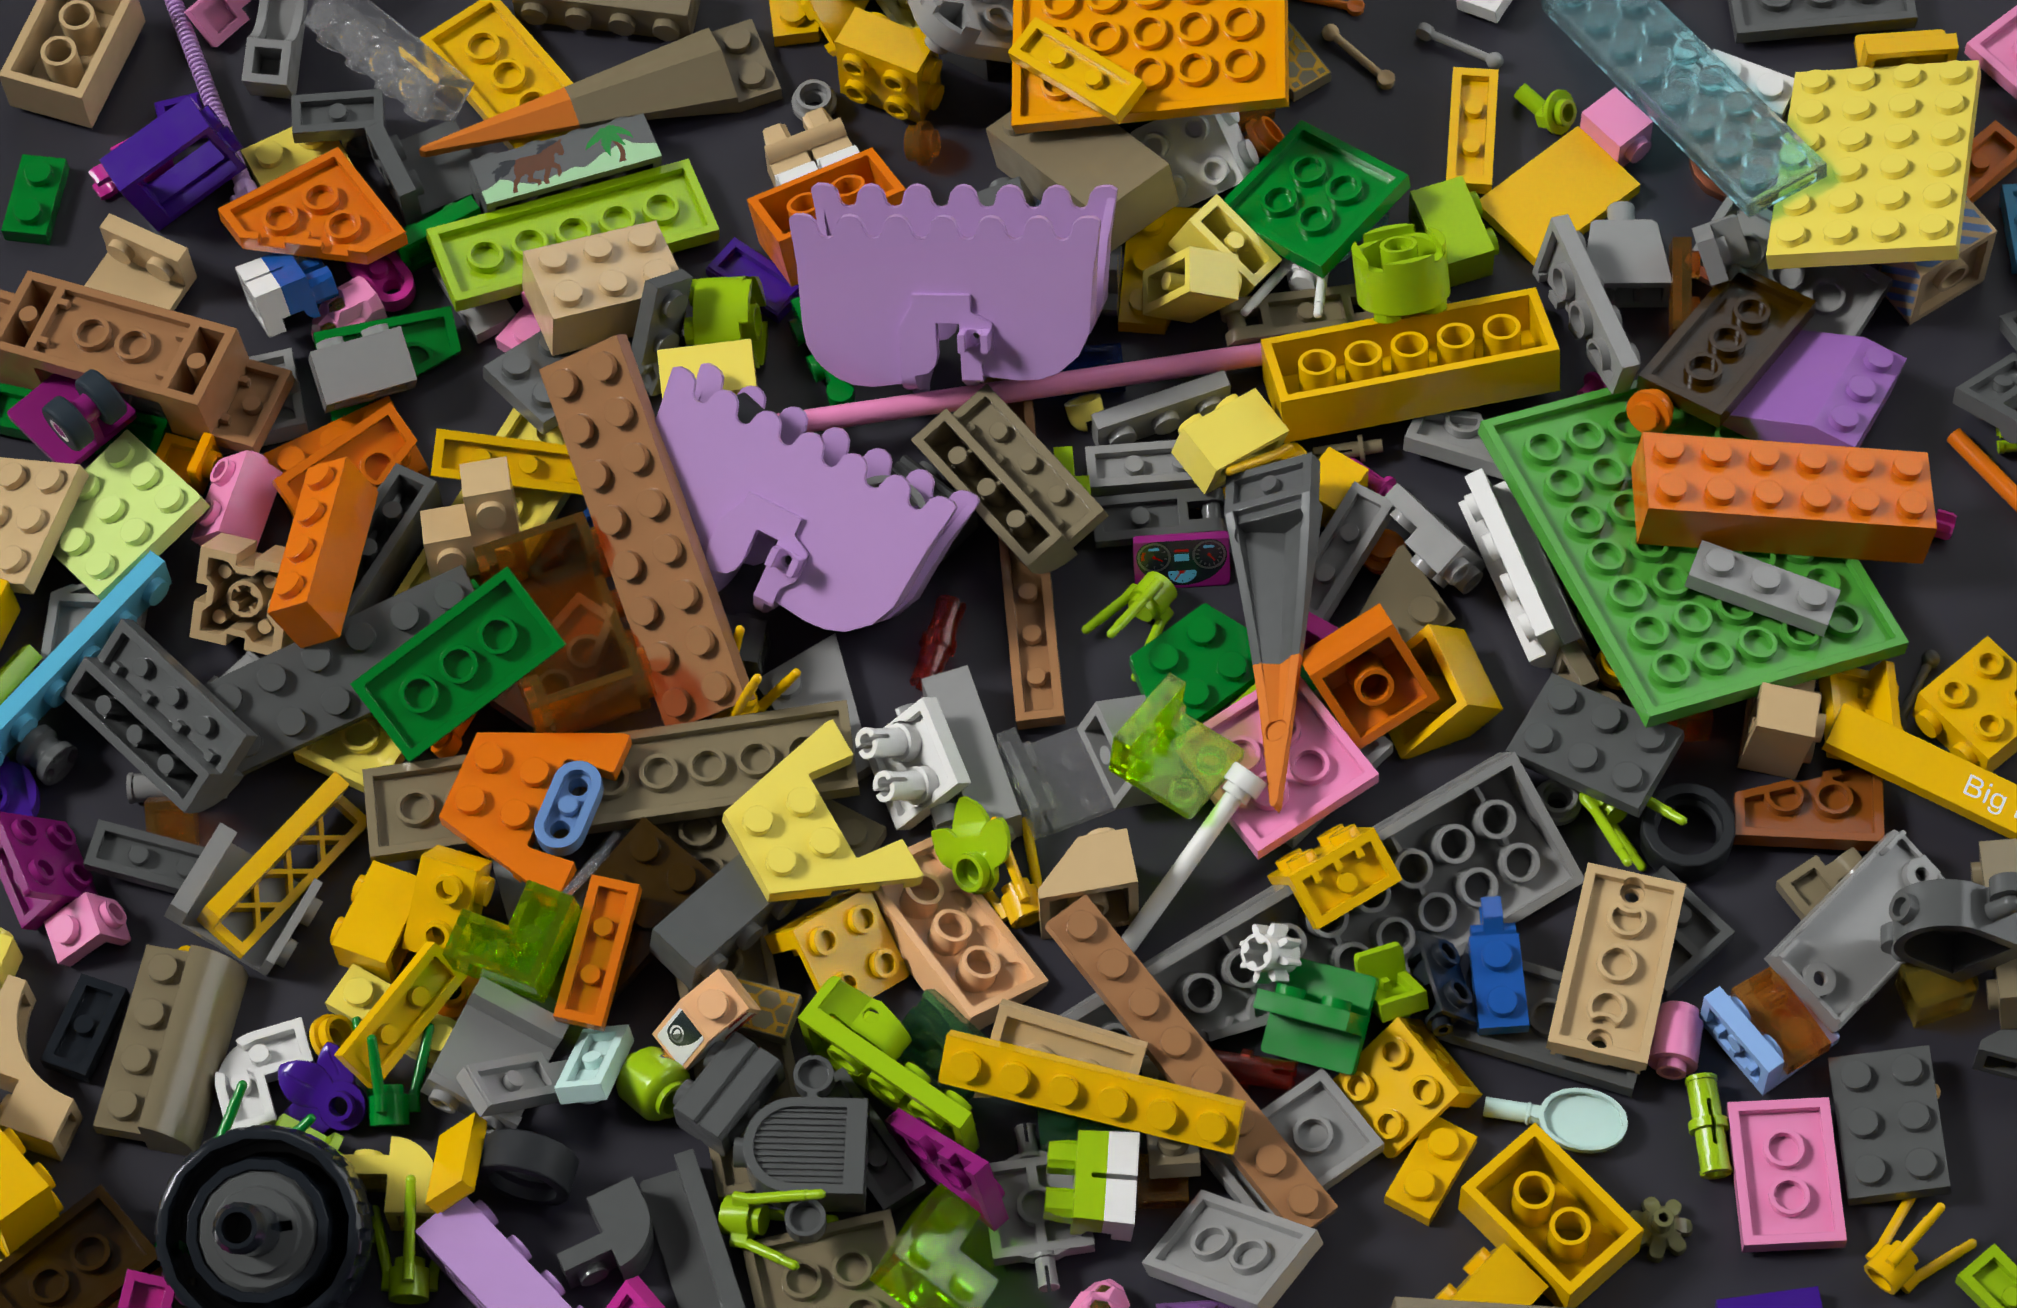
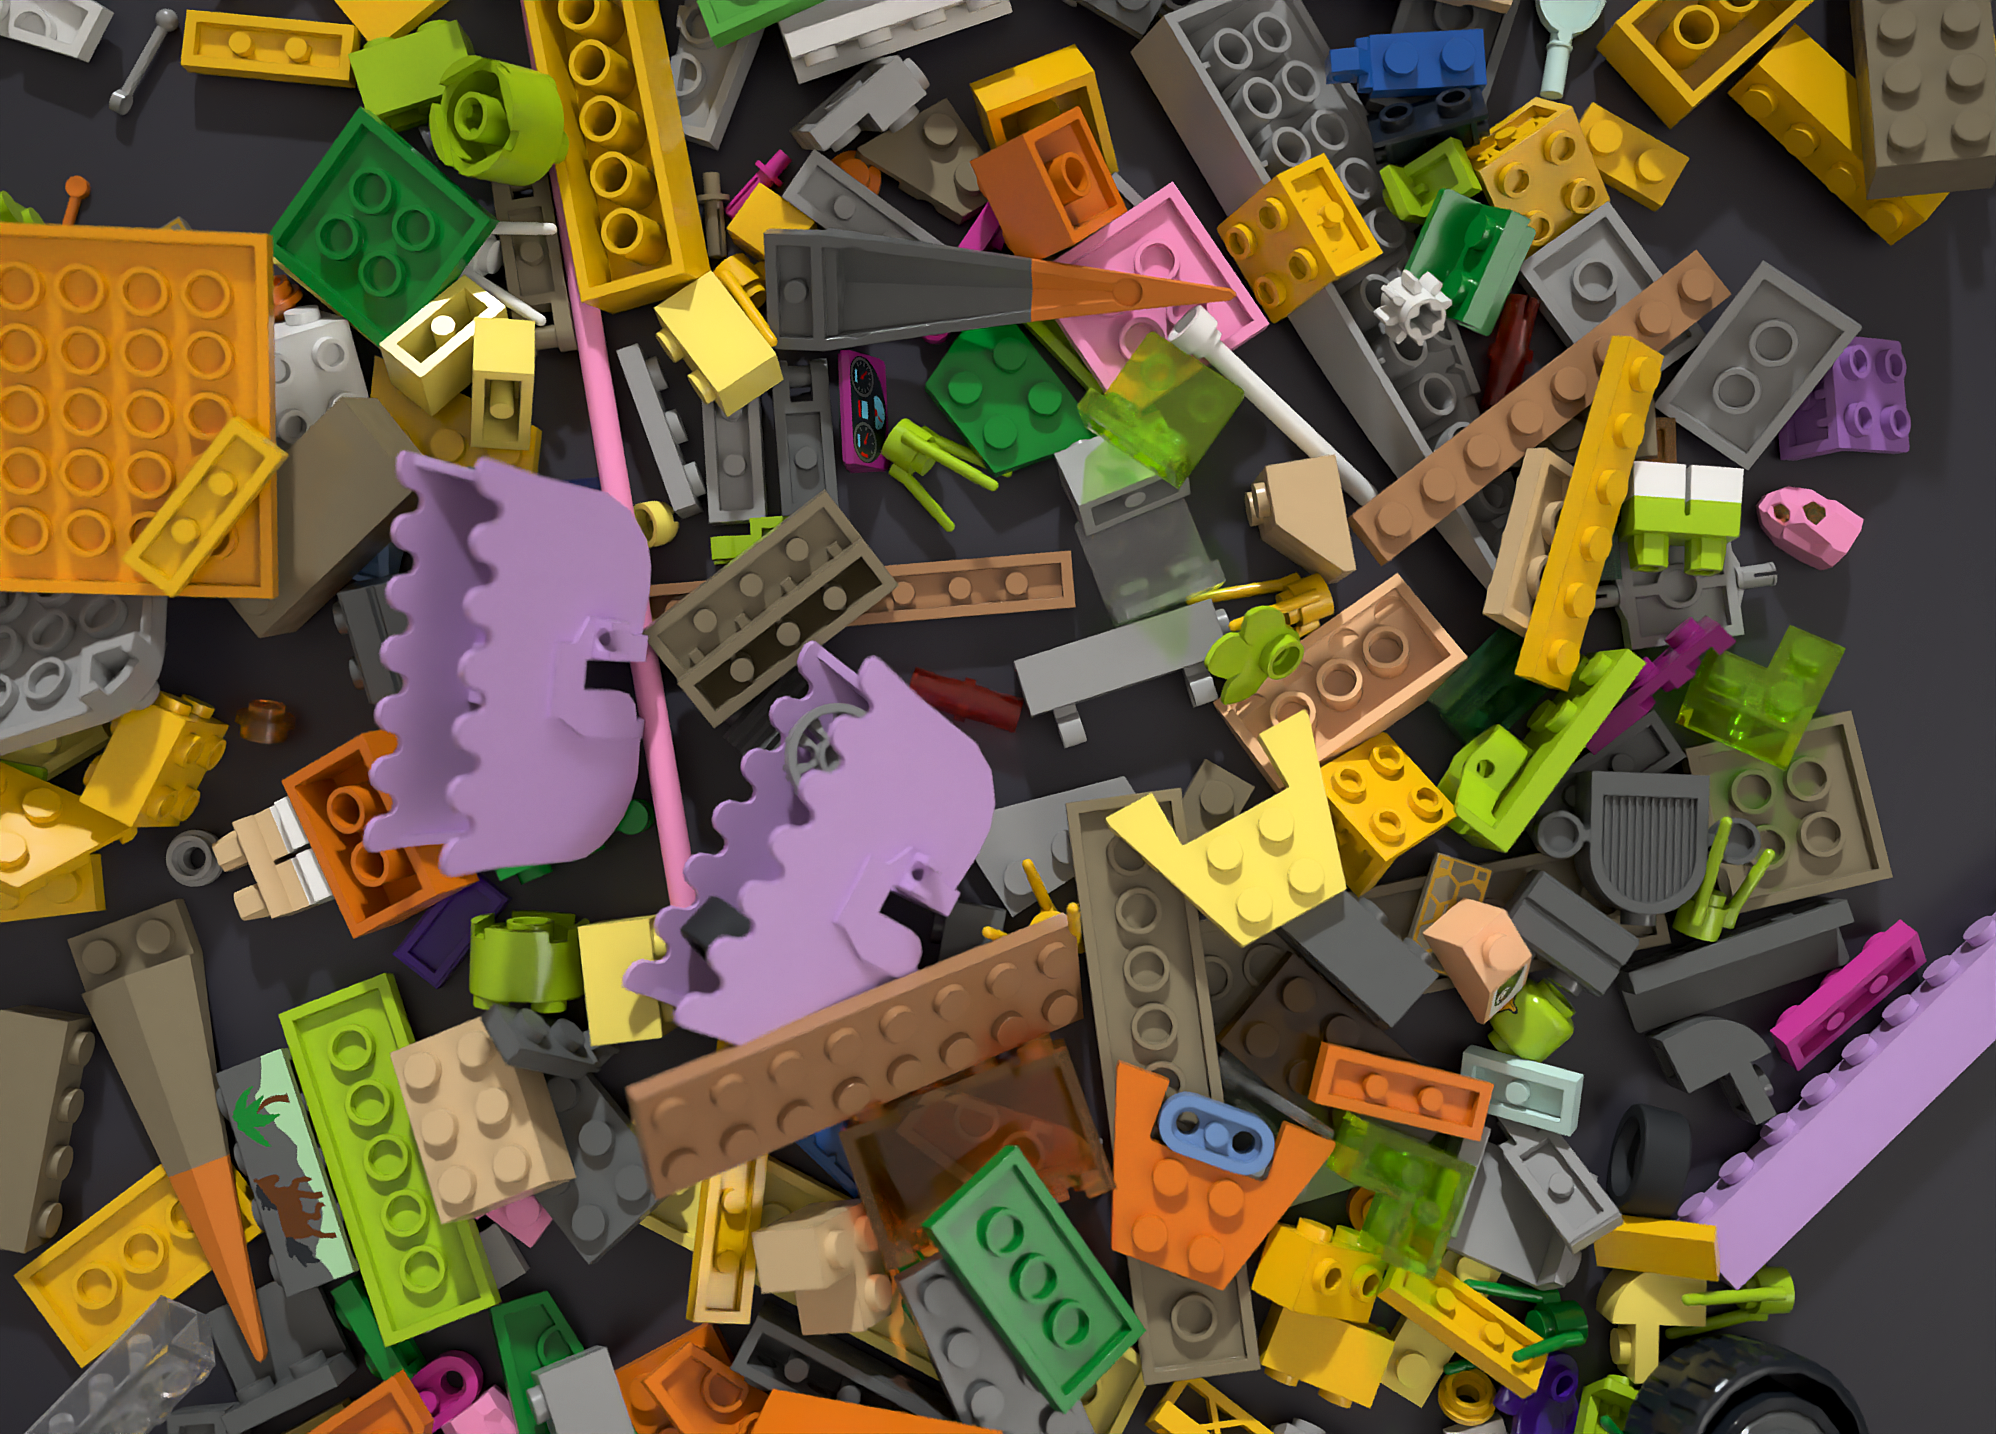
camera: 95 degrees left, 25 degrees up
white plate [855,697,971,830] -> none
tan hinge [1322,24,1395,90] -> none

